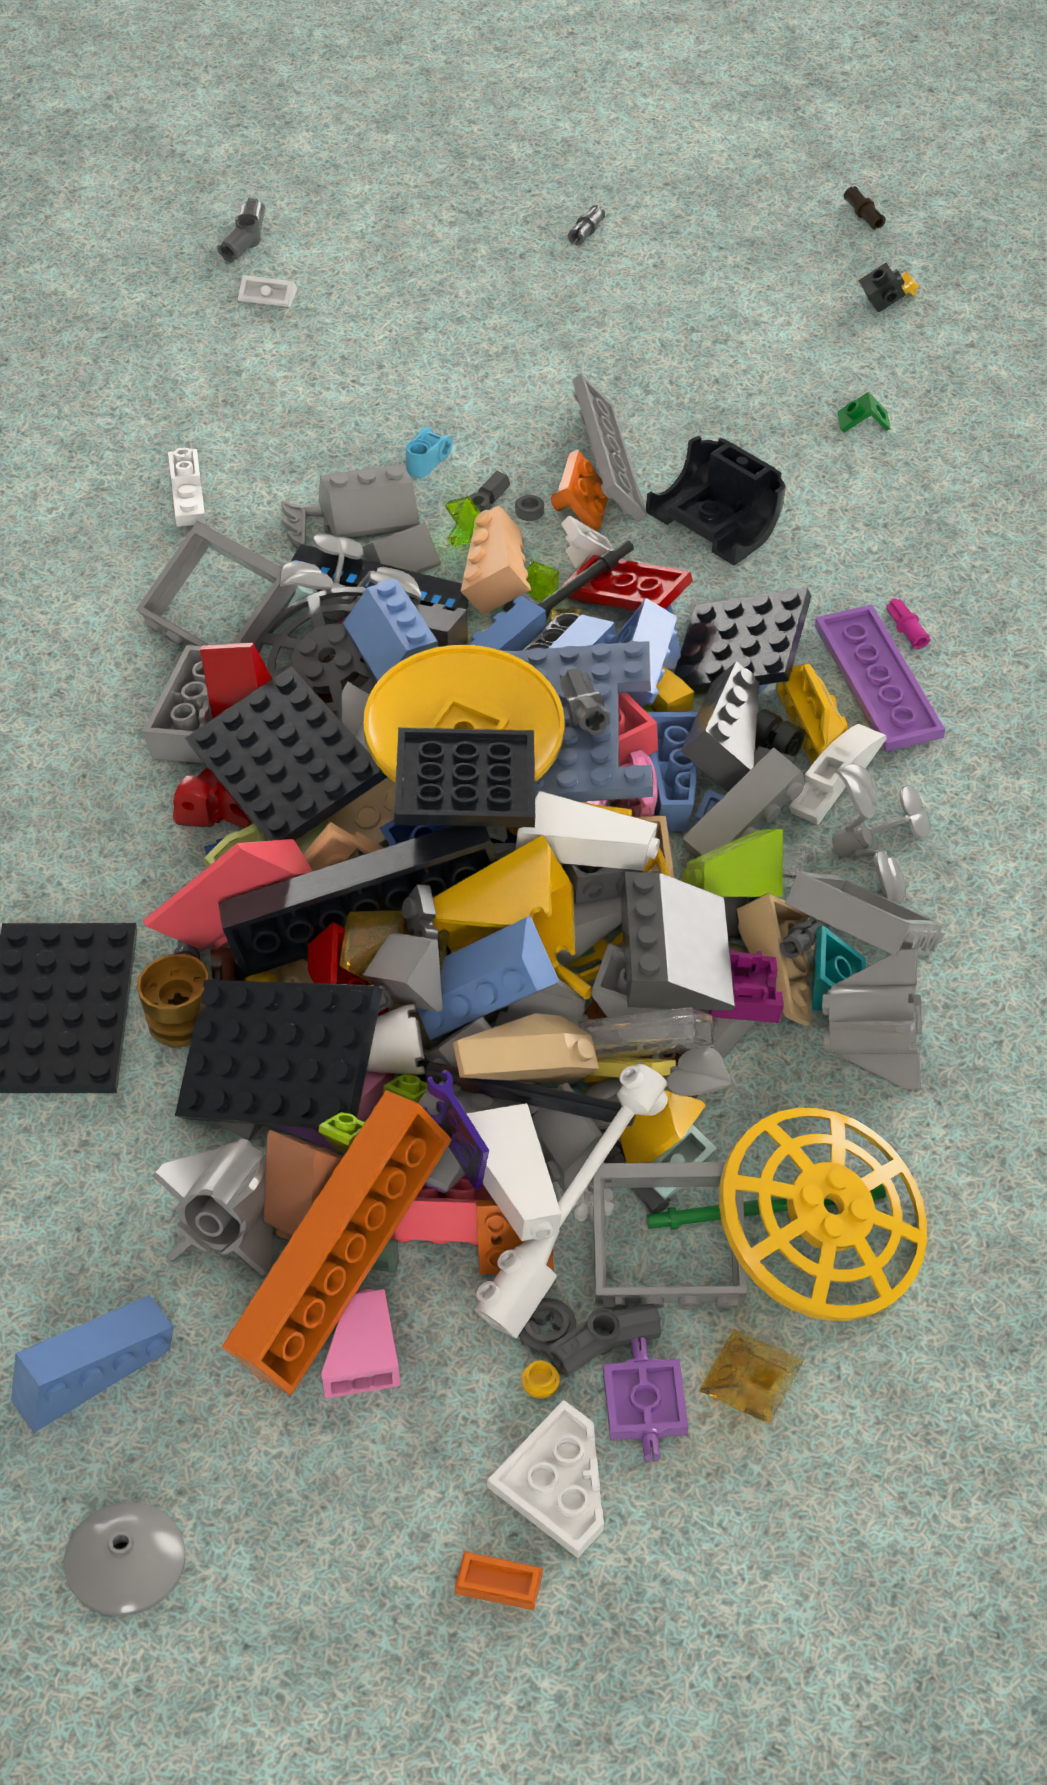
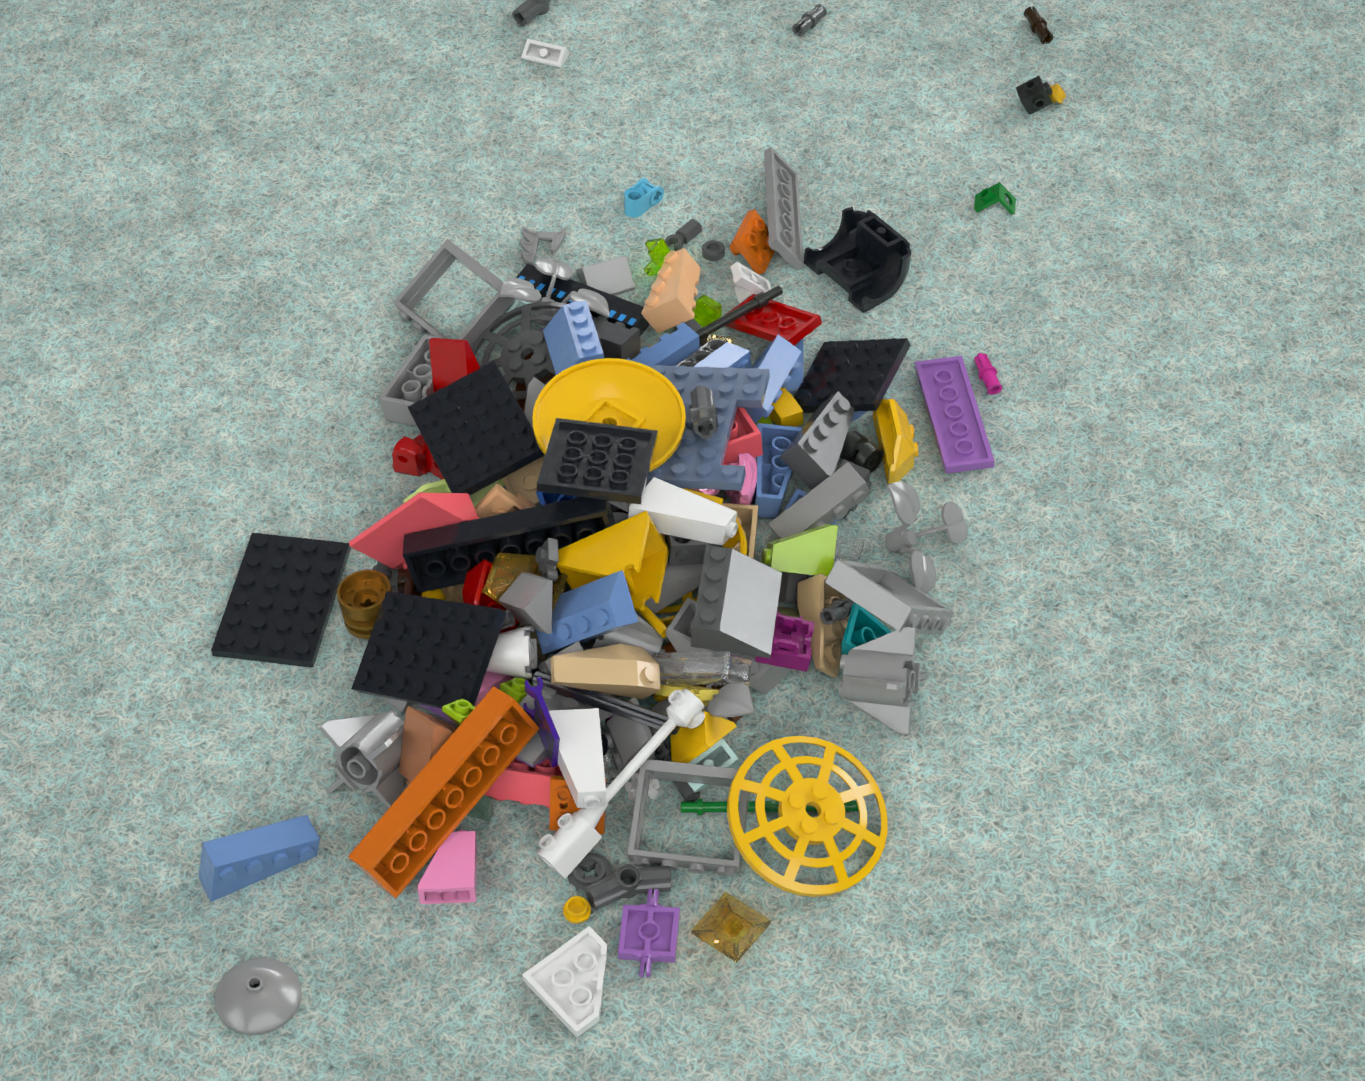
camera: 10 degrees right, 0 degrees up
white slope [168,448,206,527] -> none
light grey slope [318,464,419,538] -> none
orange tile [455,1551,543,1611] -> none
white slope [789,724,887,825] -> none

